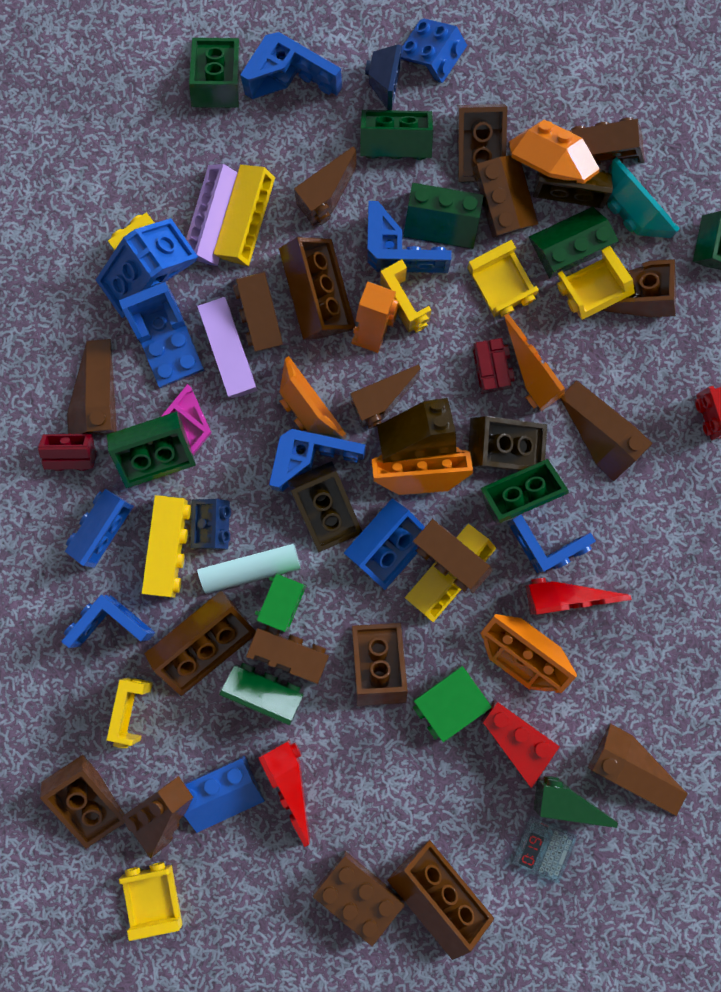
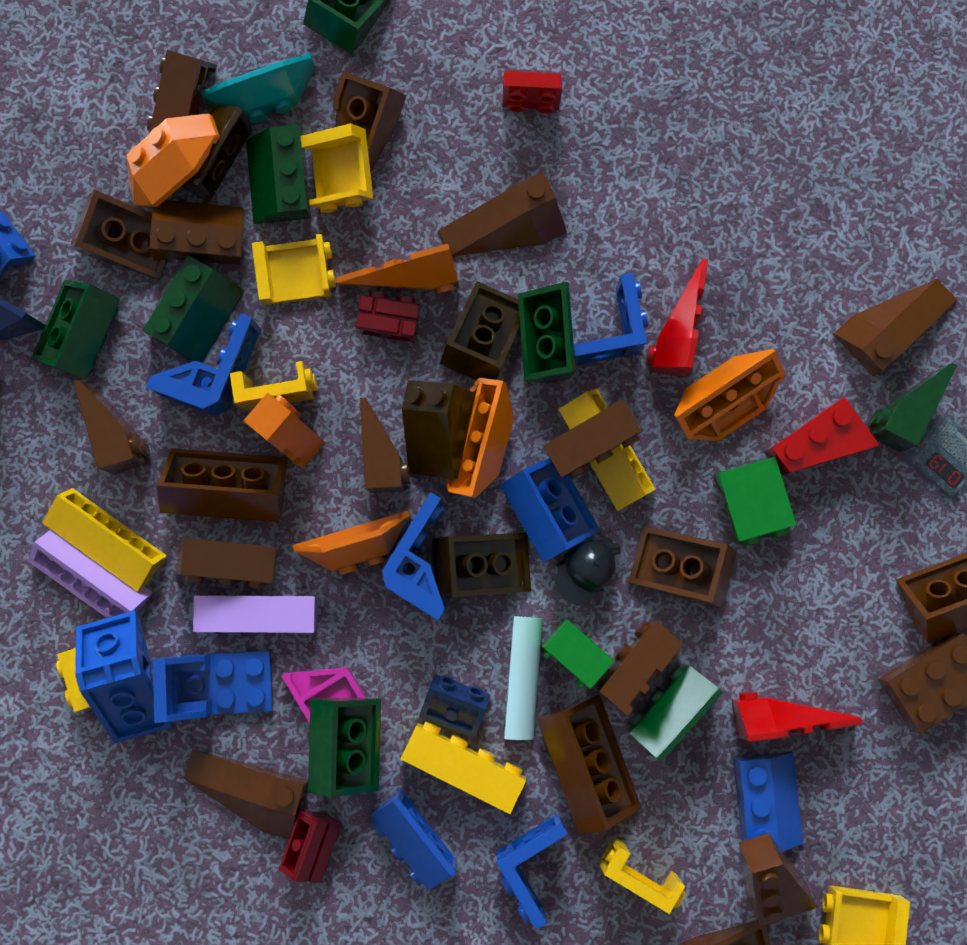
camera: 75 degrees left, 0 degrees up
none -> black hair [555,538,621,606]

